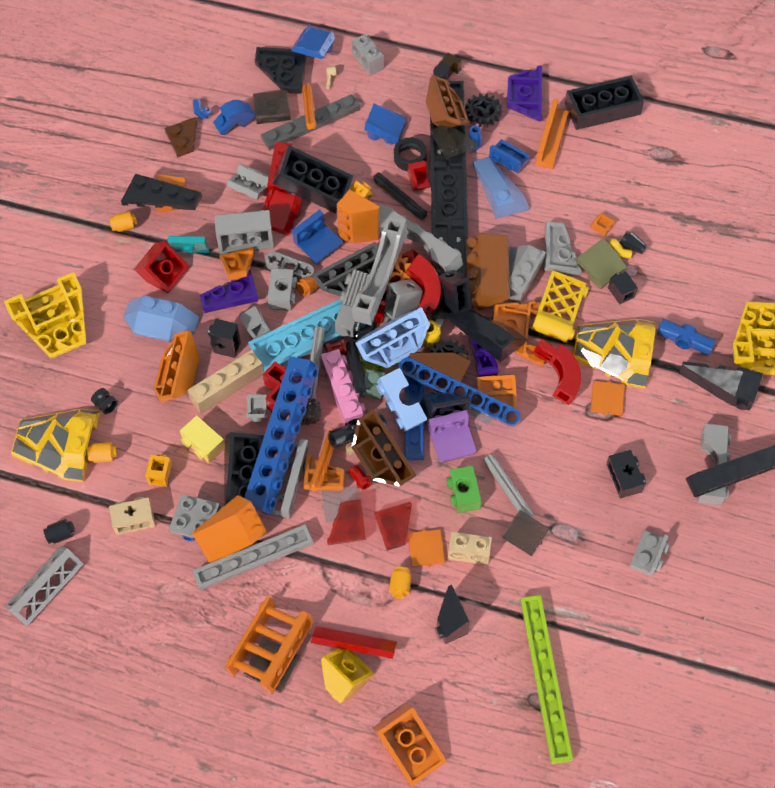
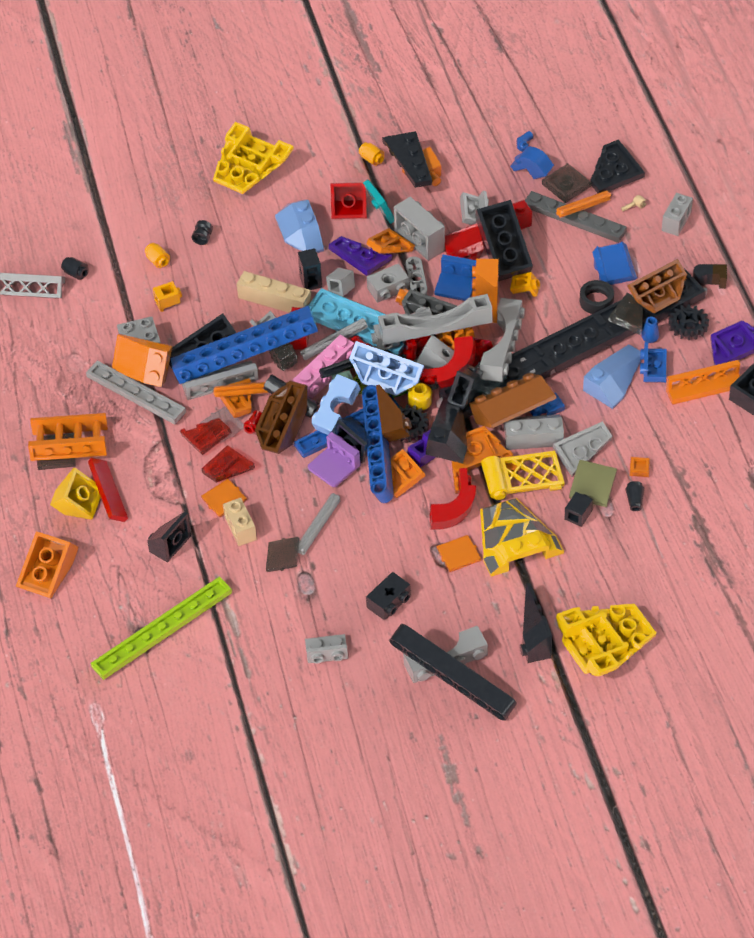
camera: 60 degrees right, 10 degrees down
wedge [11,408,100,482] -> none
tan brick [109,497,156,535] -> none
orange wedge [154,330,200,402] -> none
reddish brown wing [164,117,197,158] -> none
light yellow brick [180,416,225,463] -> none
blue slope [291,24,335,59] -> none
black axle [373,172,427,220] -> none
light orange brick [389,567,412,599] -> none
red panel [408,161,430,192] -> none
bright green brick [446,466,481,513] -> none
yellow arm [608,239,632,259] -> none
blue piece [656,319,716,355] -> none

